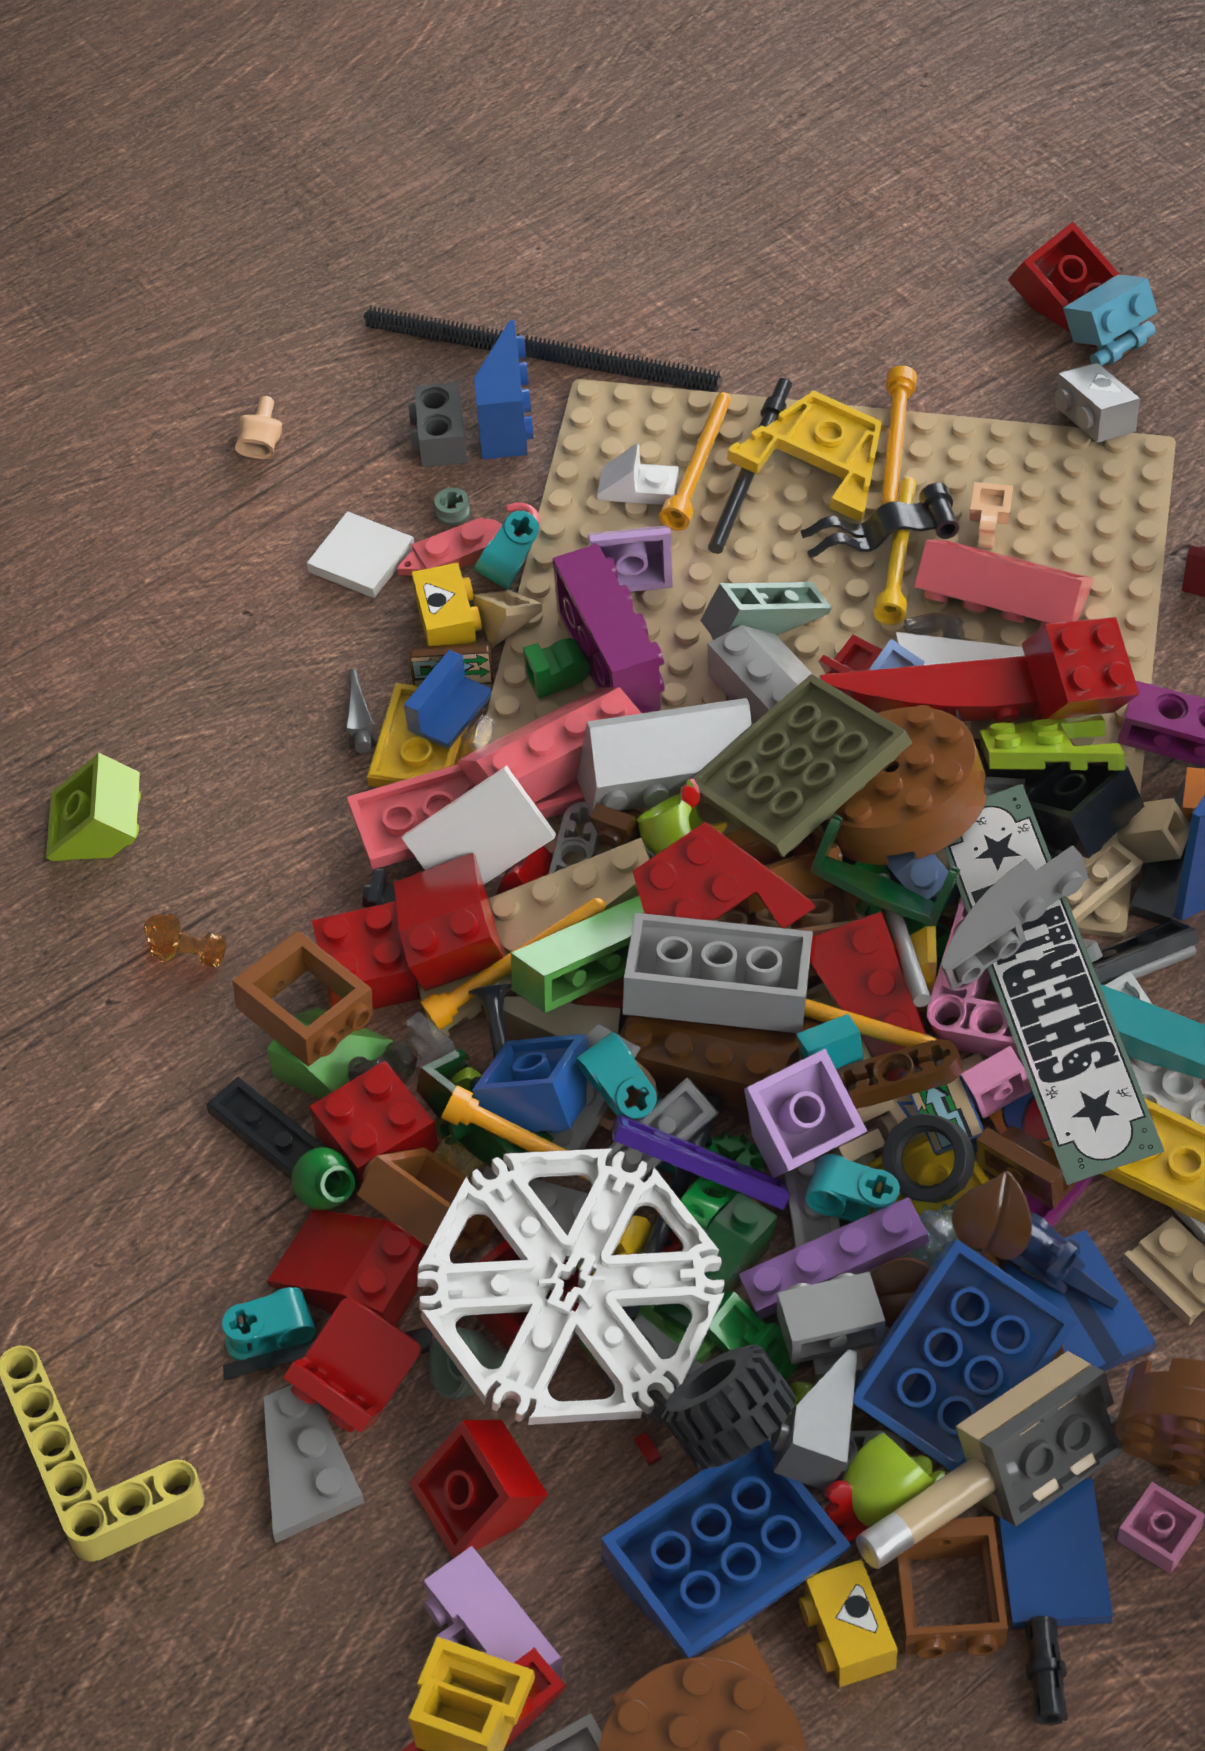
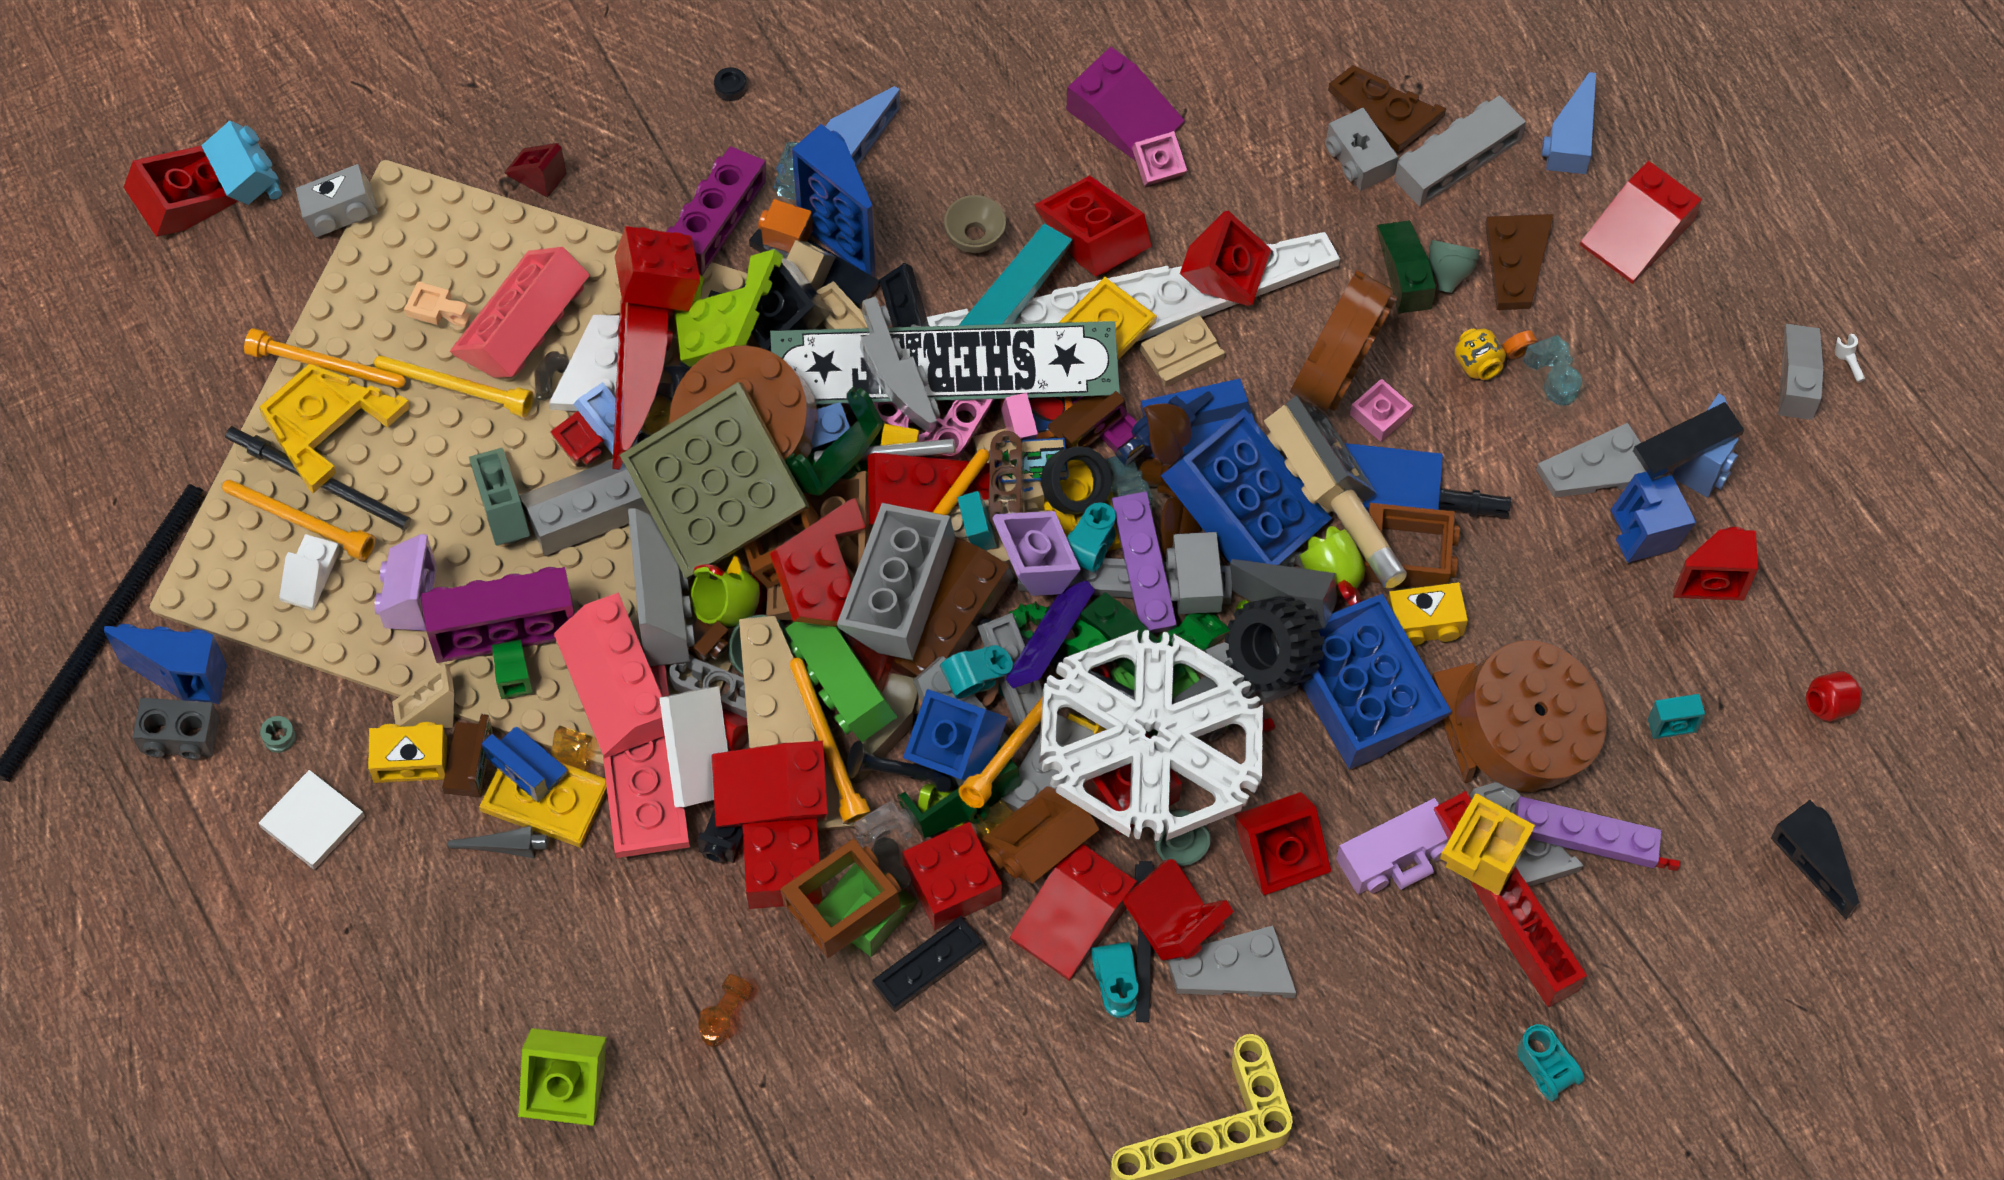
camera: 85 degrees left, 10 degrees up
light nougat piece [235,396,282,460] -> none
green piece [291,1147,355,1210] -> none
coral plate [397,503,540,576] -> none
teal piece [473,511,539,590] -> none
black flag [800,483,959,558] -> none

